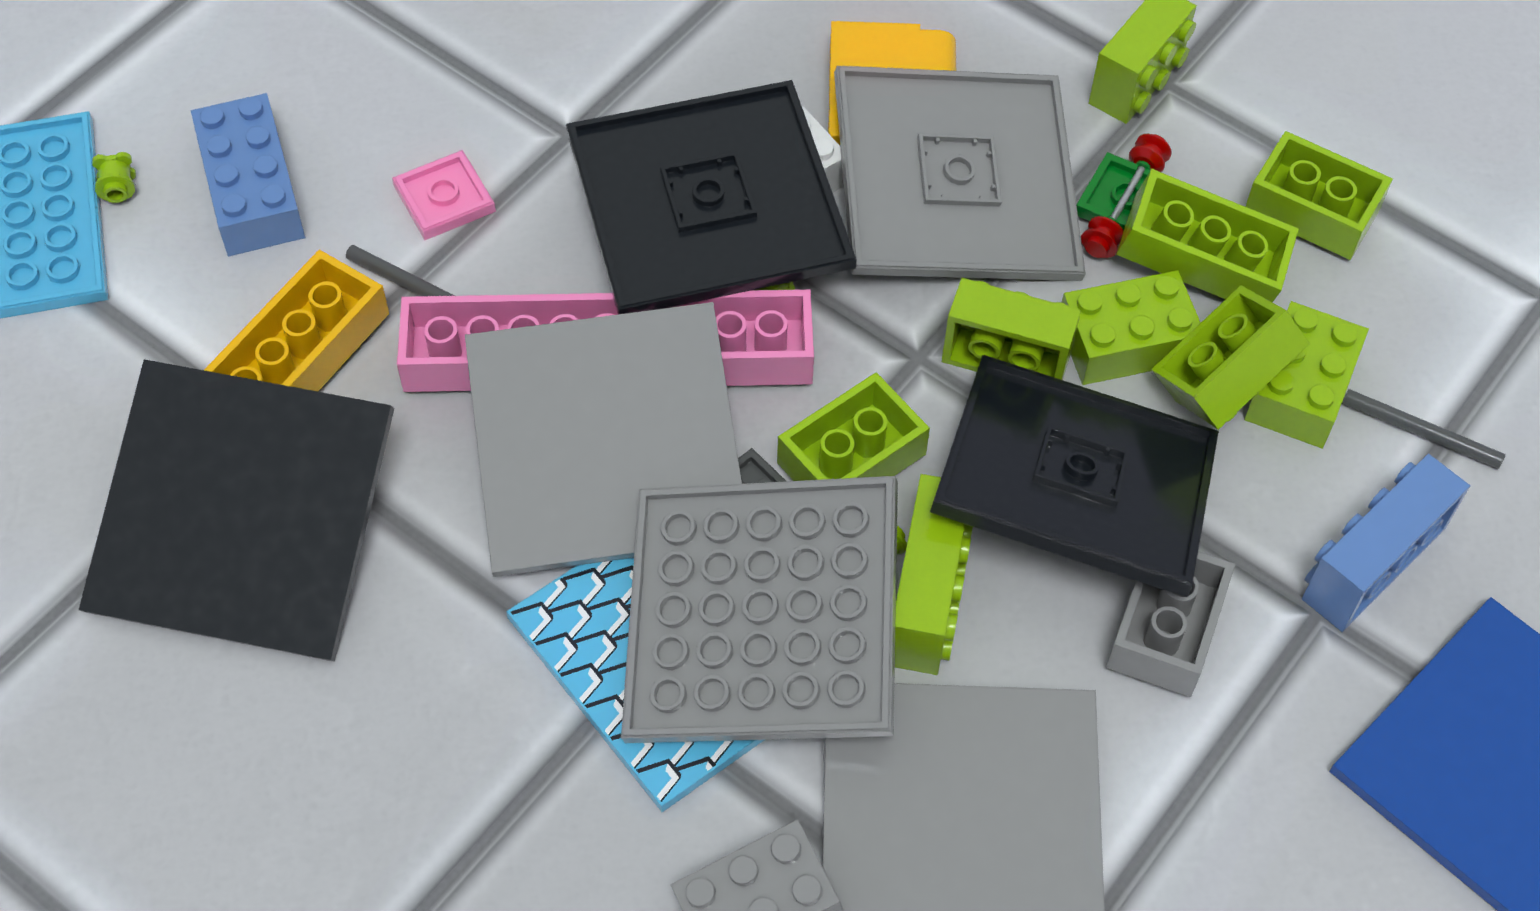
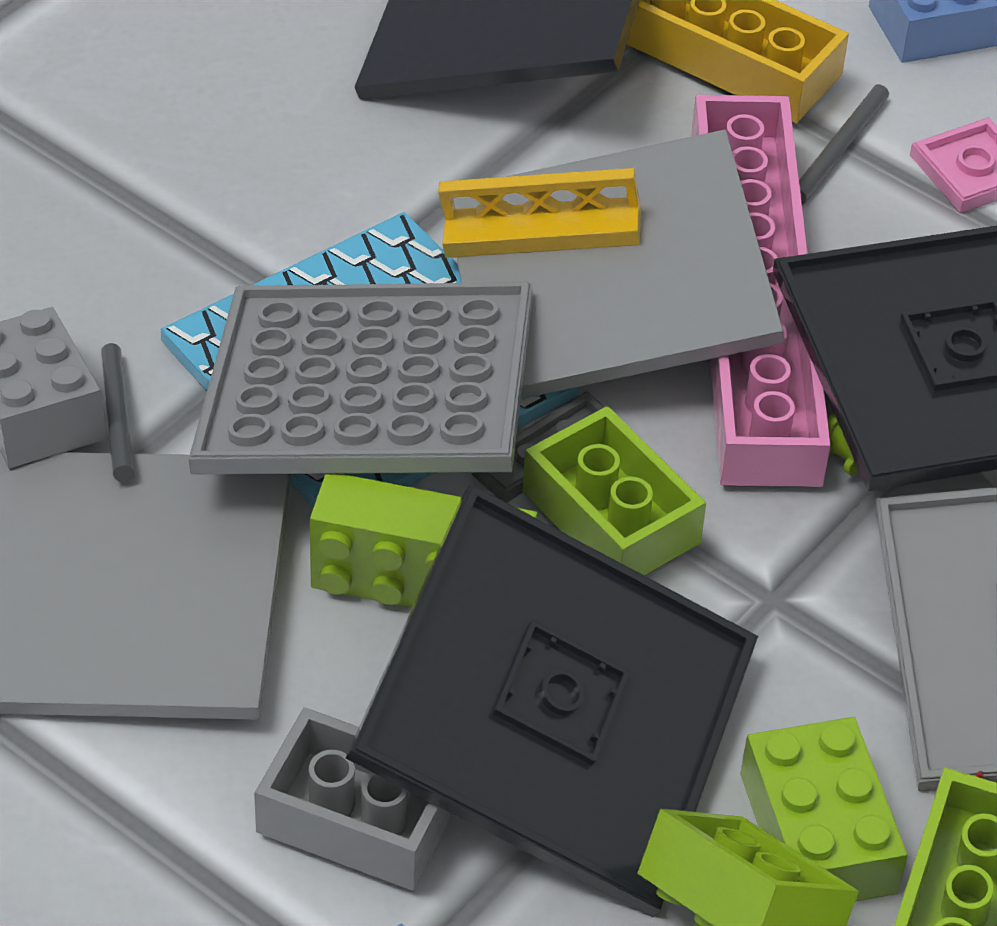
camera: 90 degrees right, 10 degrees down
lime brick [941,277,1081,380] -> none
none -> dark grey bar [101,343,134,482]
none -> yellow fence [438,168,642,258]

